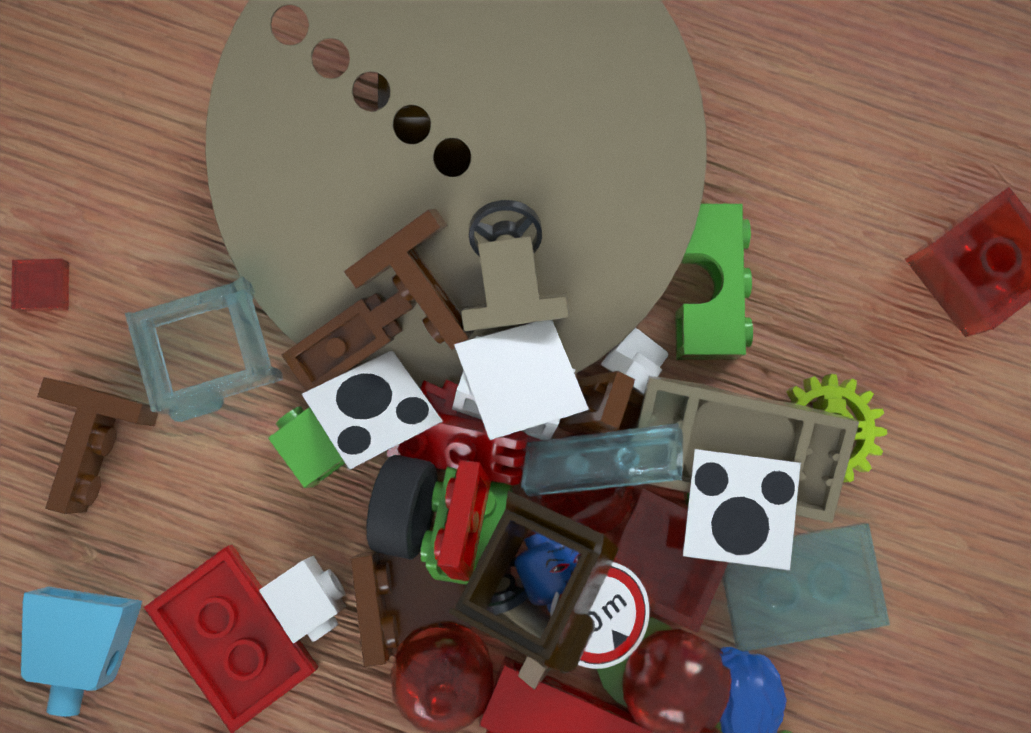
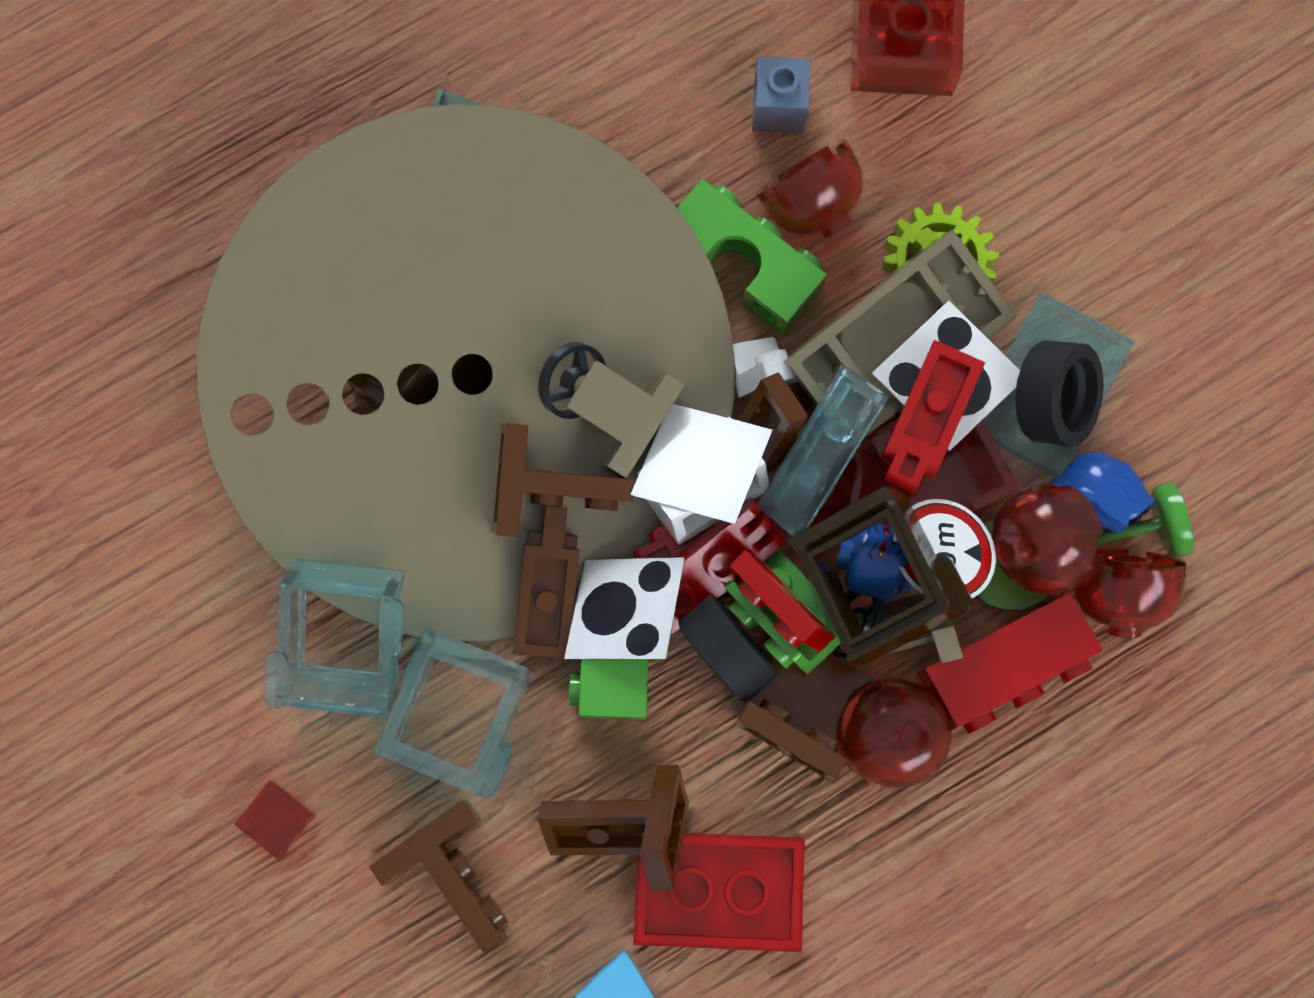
camera: 50 degrees left, 5 degrees down
white brick [259,556,346,643] -> none
none -> clear light blue piece [265,559,405,718]
none -> reddish brown bracket [537,765,689,891]
none -> sand blue brick [752,57,810,133]
none -> clear red cylinder [755,138,864,238]
none -> red hinge [882,340,986,494]
none -> black tyre [1015,340,1104,446]

